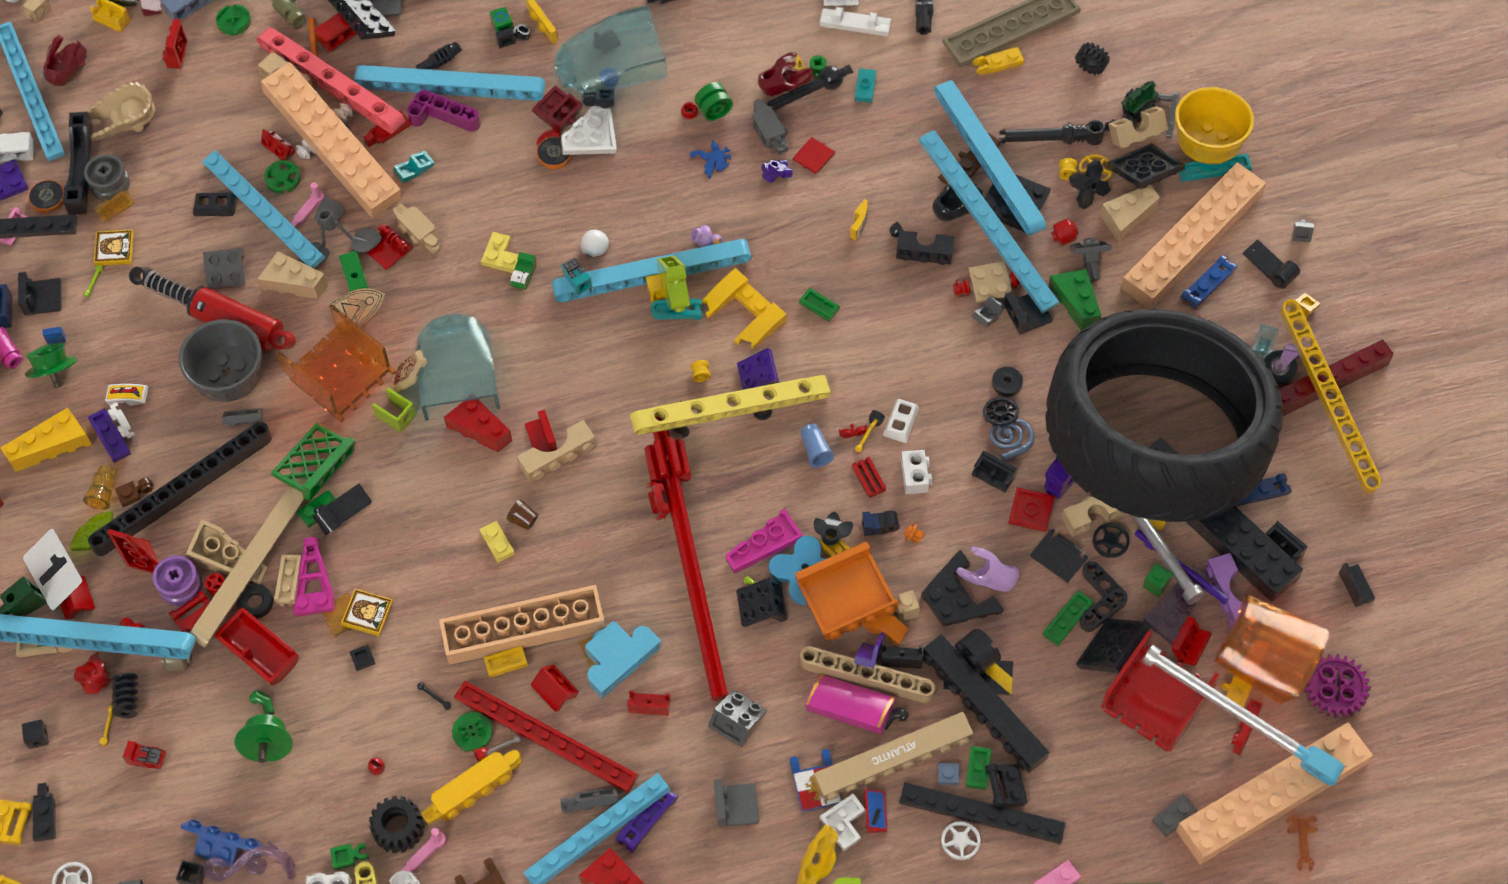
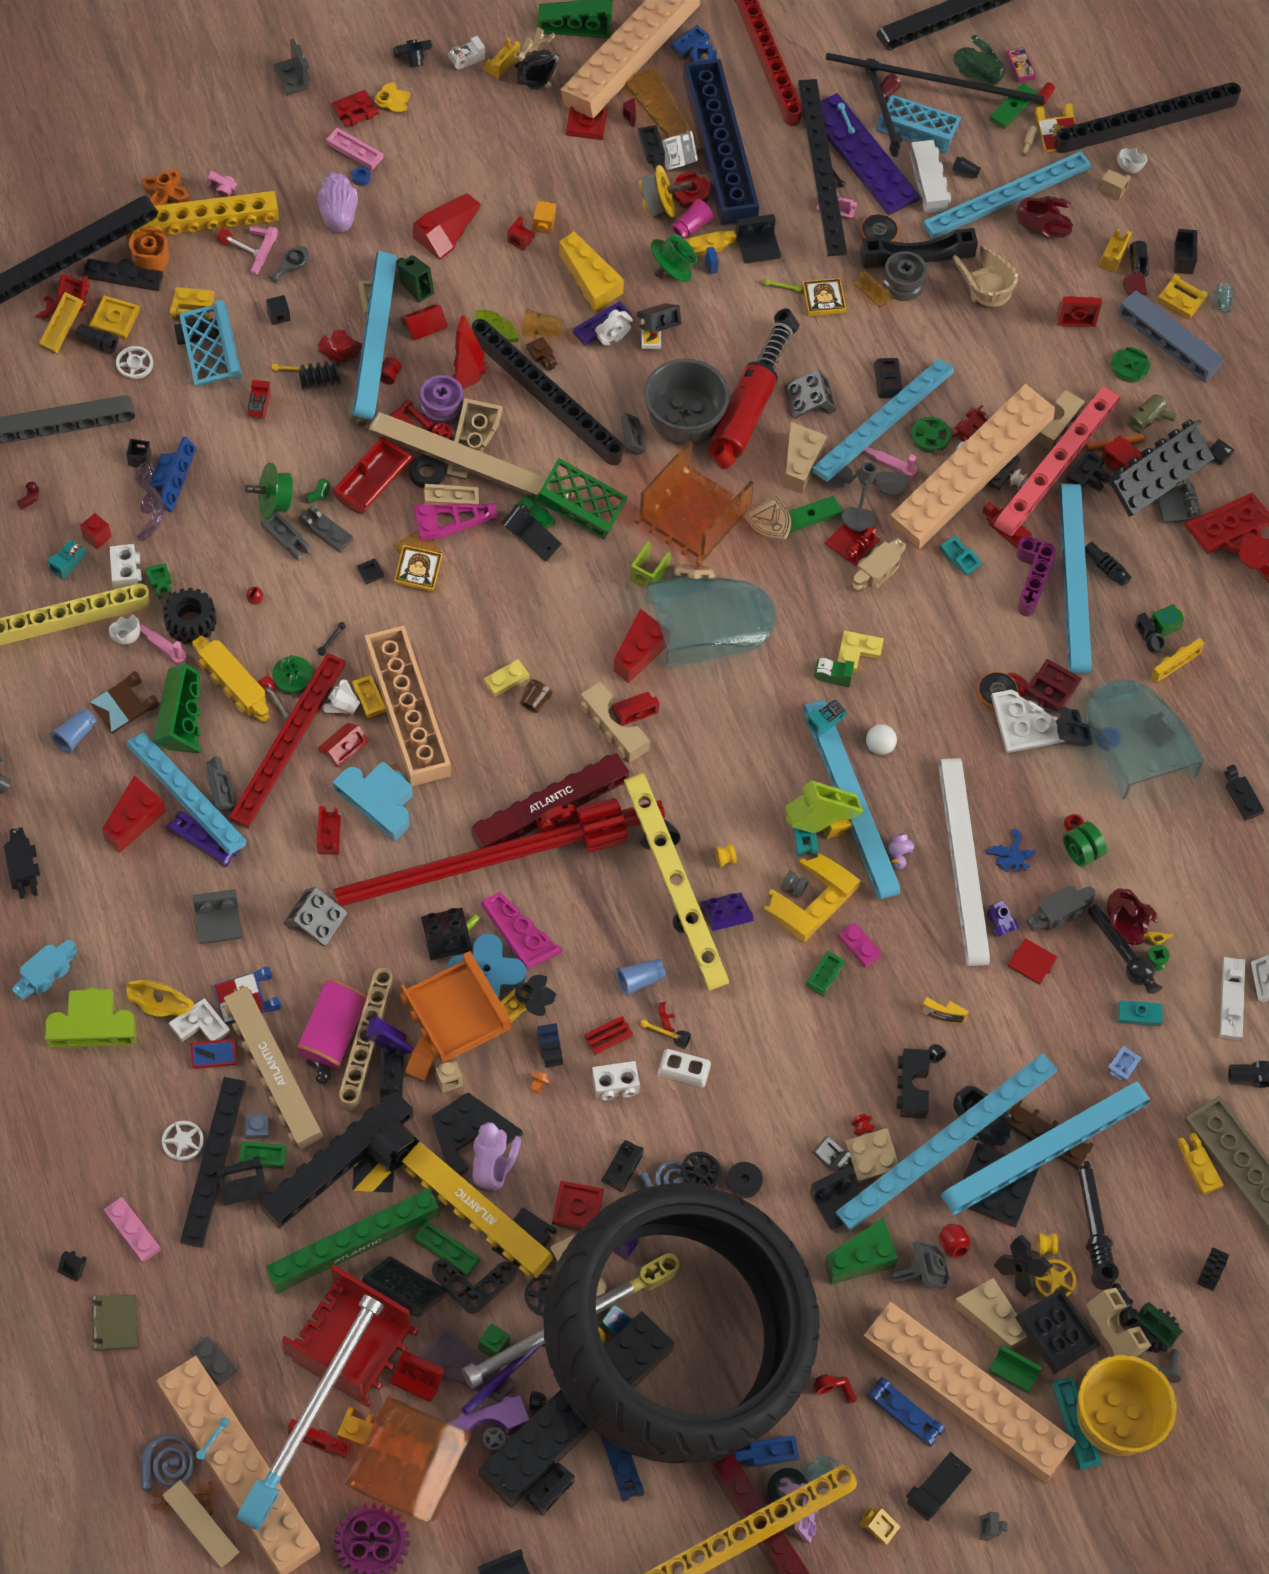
camera: 80 degrees right, 0 degrees up
white sticker [23,529,82,610] -> none
none -> sand blue piece [141,1434,195,1491]
none -> green wedge [153,663,201,753]
none -> tan tile [162,1480,240,1568]
none -> medium azure fence [179,300,243,387]
none -> medium azure hinge [196,1417,229,1460]
none -> dark grey hinge [261,511,312,561]
none -> green brick [266,1188,439,1294]
none -> dark grey hinge [299,506,353,553]
none -> white rock [322,679,360,715]
none -> yellow brick [402,1141,554,1278]
none -> dark red brick [472,753,630,849]
none -> dark grey wheel [483,1427,506,1455]
none -> black hinge [529,1391,547,1410]
none -> black hinge [637,303,681,333]
none -> yellow hinge [684,230,736,257]
none -> dark grey wheel [781,870,809,898]
none -> dark pink plate [838,922,882,968]
none -> white beam [939,758,990,966]
none -> green panel [988,1345,1042,1394]
none -> black hinge [1065,449,1110,491]
none -> light blue bracket [1108,1046,1142,1080]

